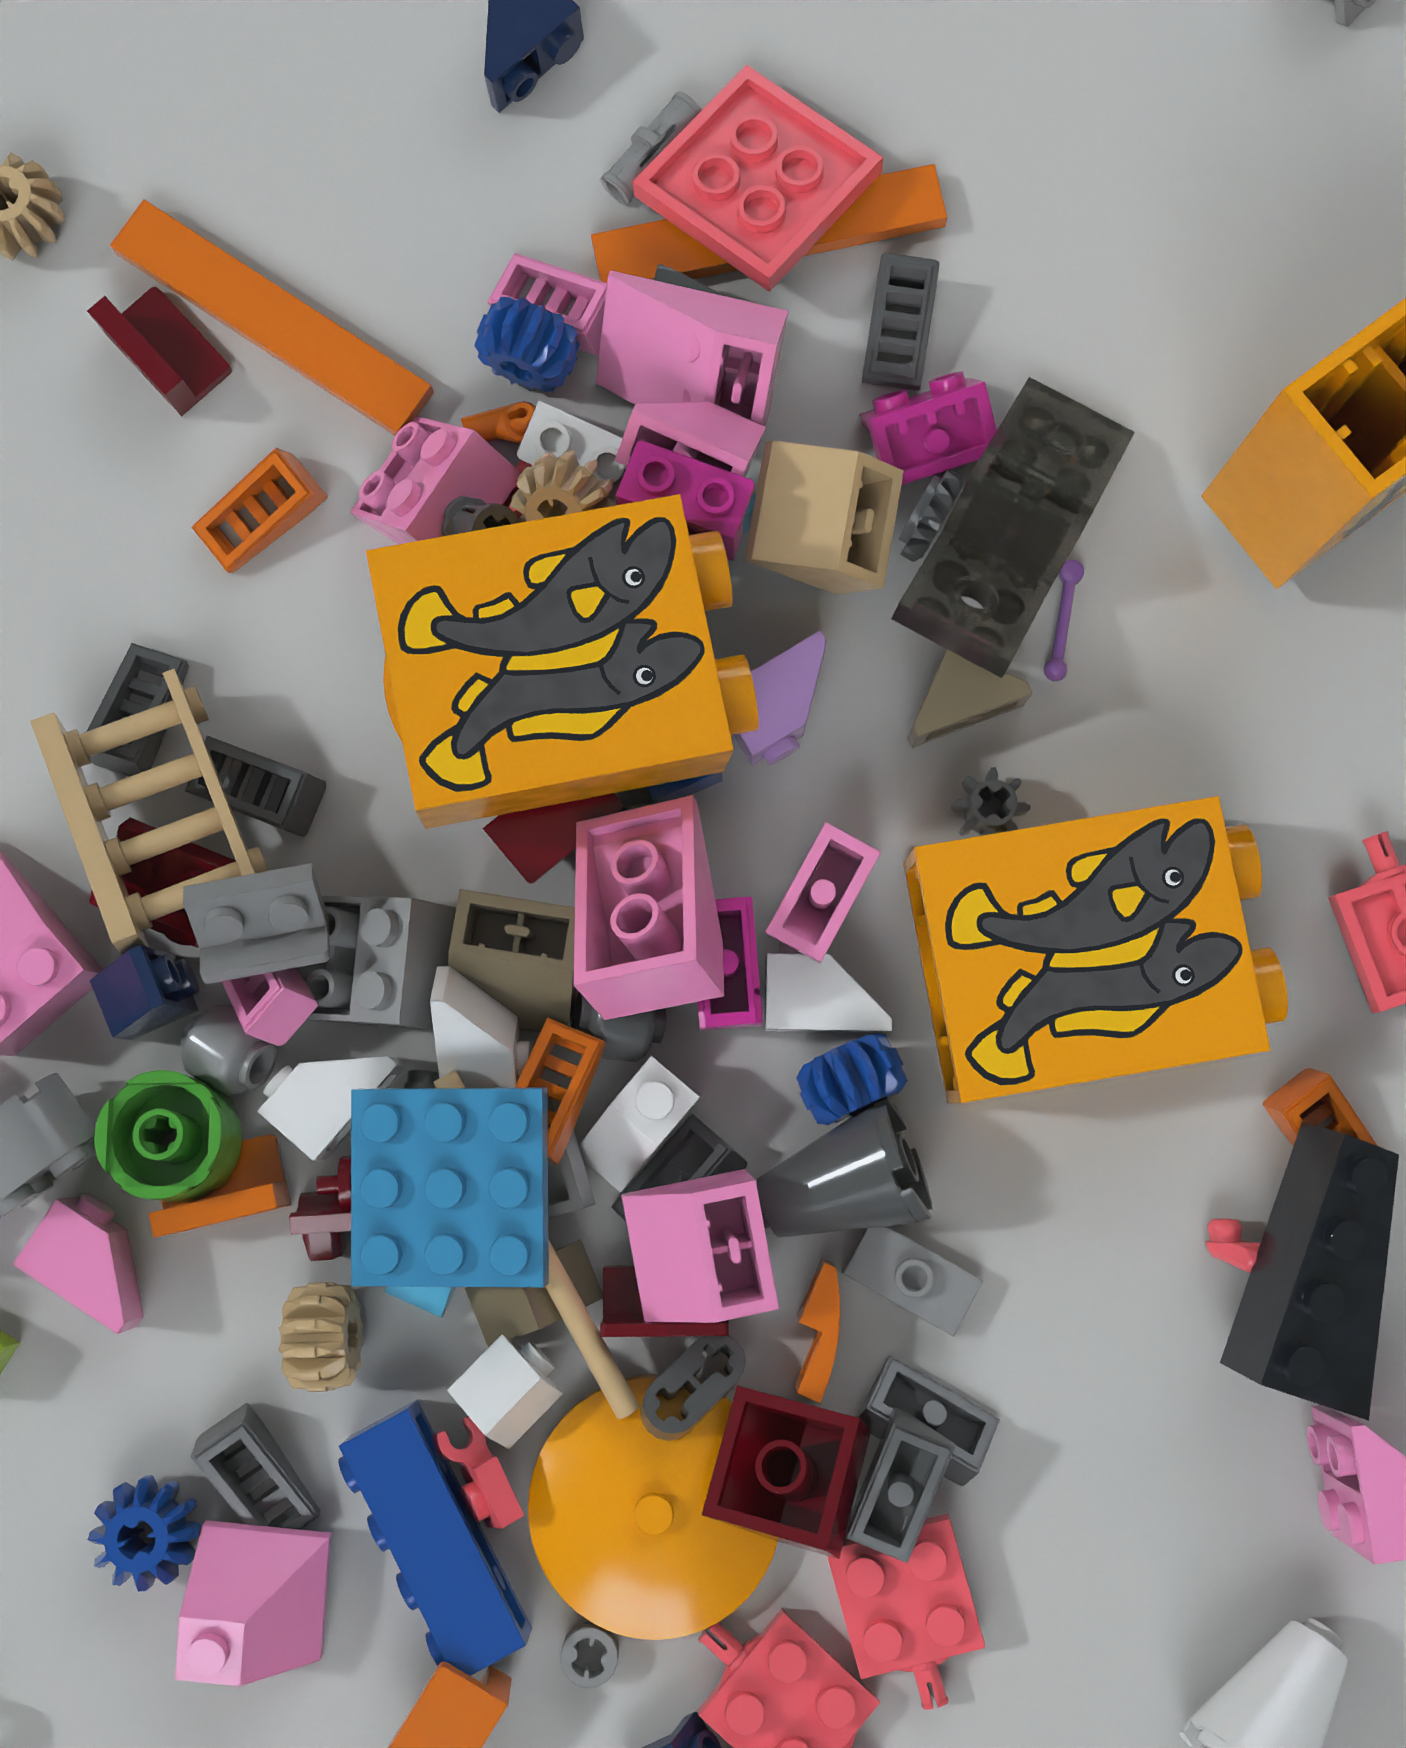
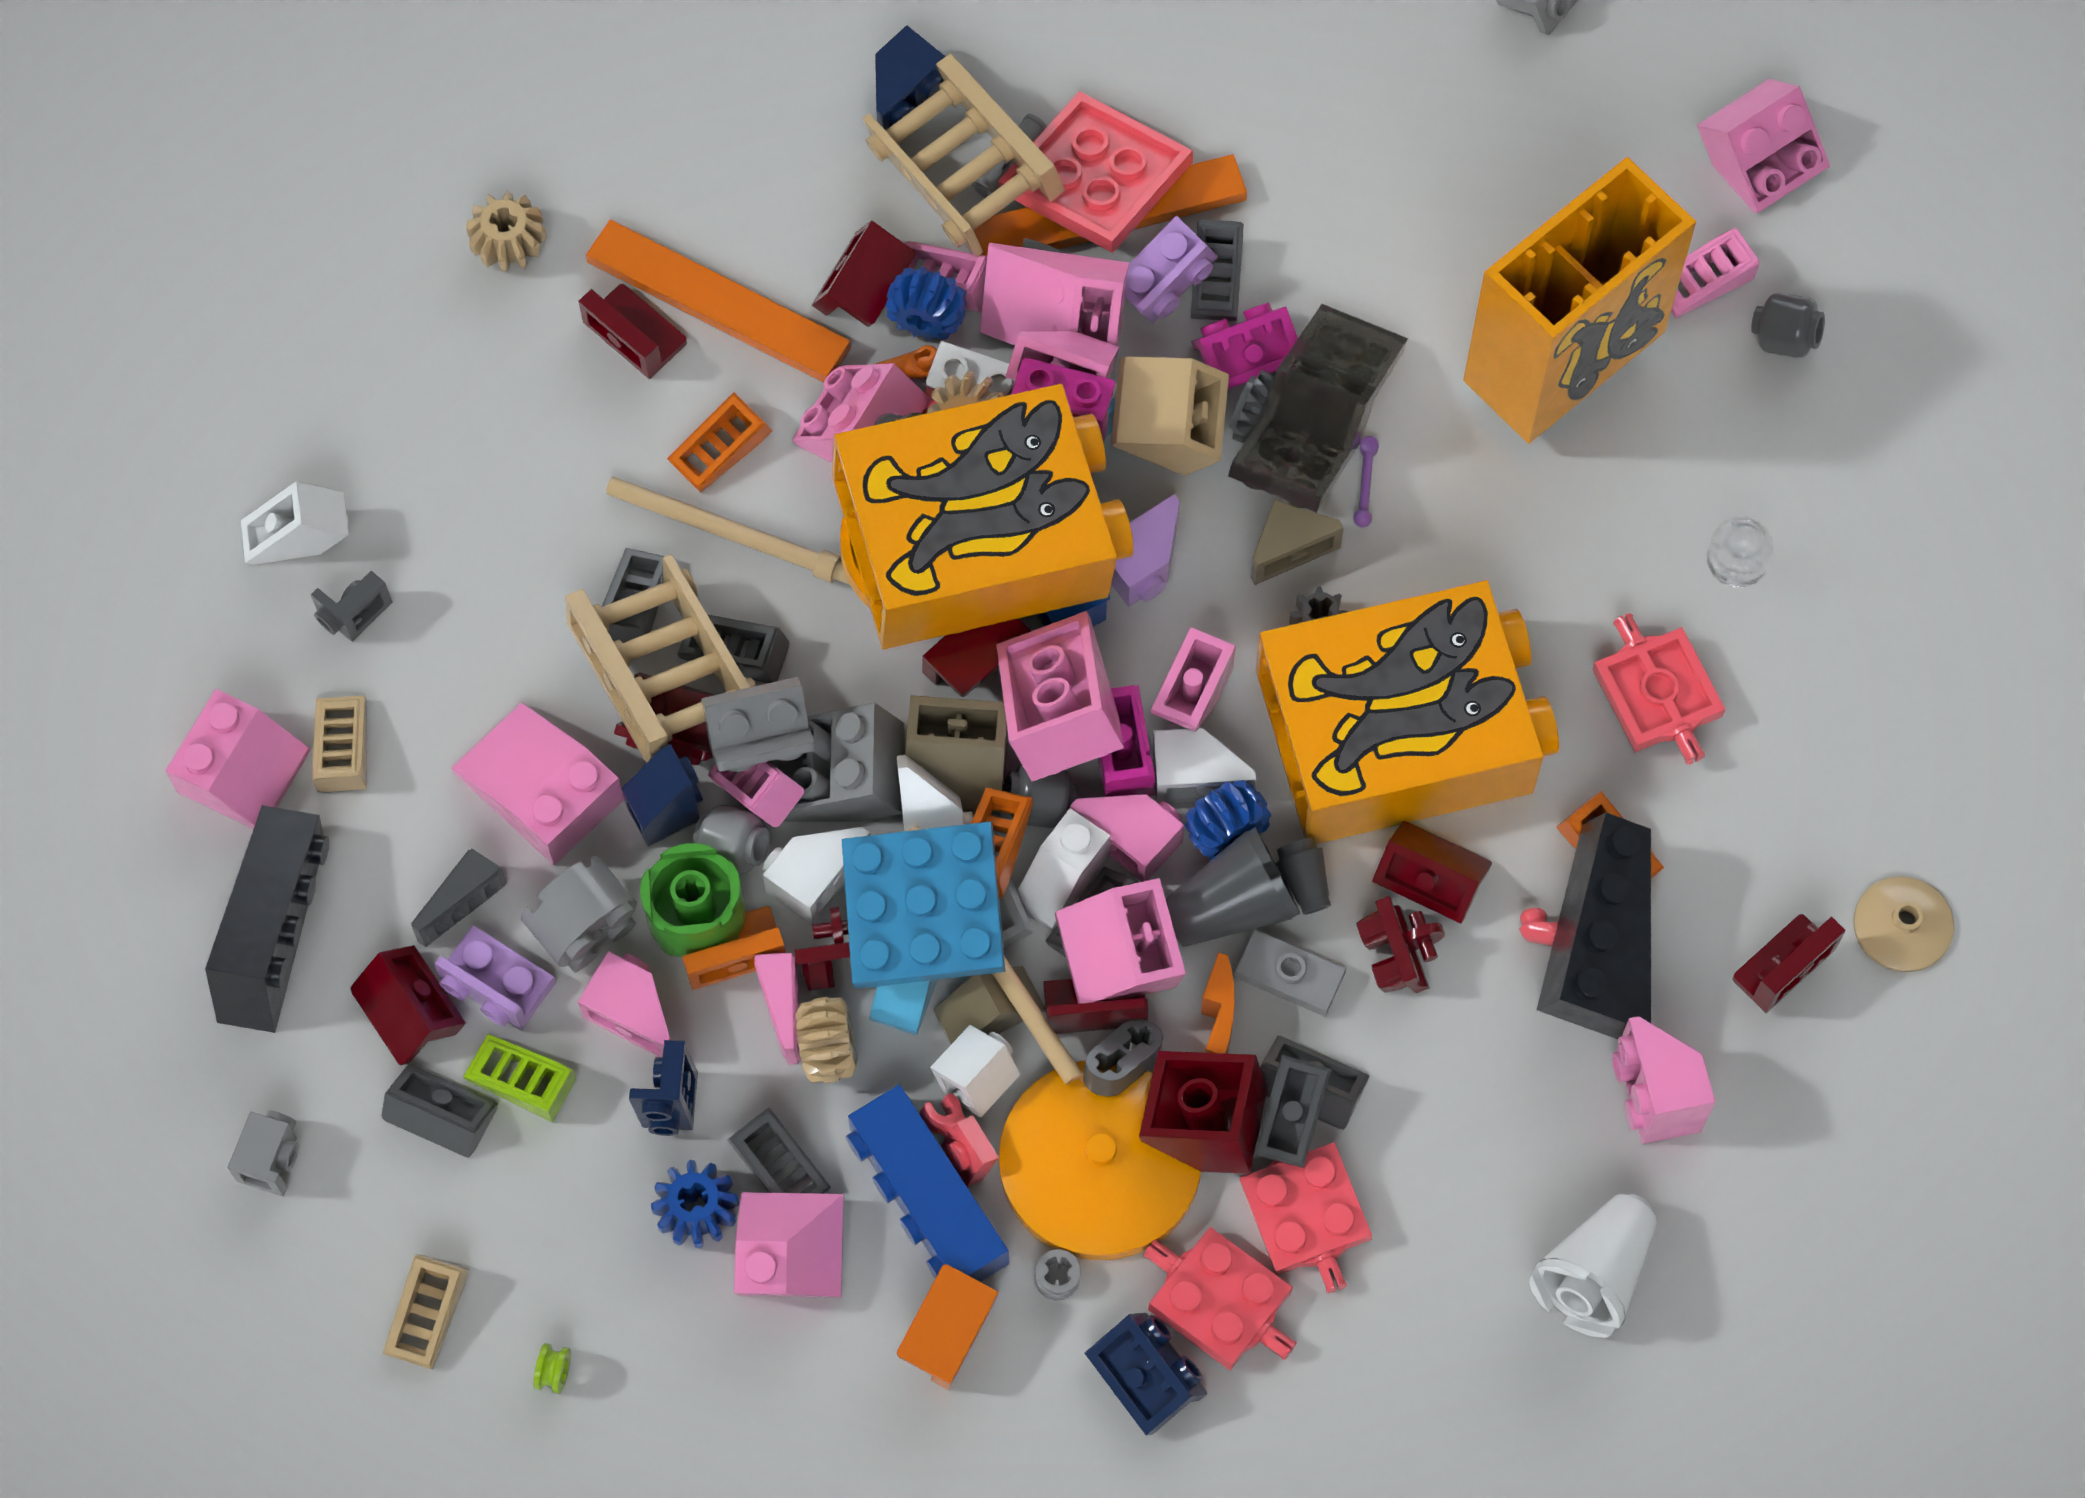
camera: 10 degrees left, 15 degrees down
none -> tan bar [606,477,850,585]
none -> dark blue bracket [629,1040,698,1136]
none -> bright pink slope [754,953,800,1065]
none -> dark red panel [811,220,916,327]
none -> tan fence [862,53,1065,257]
none -> bright pink slope [1070,794,1184,882]
none -> lavender bracket [1125,215,1218,324]
none -> dark grey cone [1276,838,1331,915]
none -> dark red hips [1356,896,1445,994]
none -> dark red panel [1372,821,1492,924]

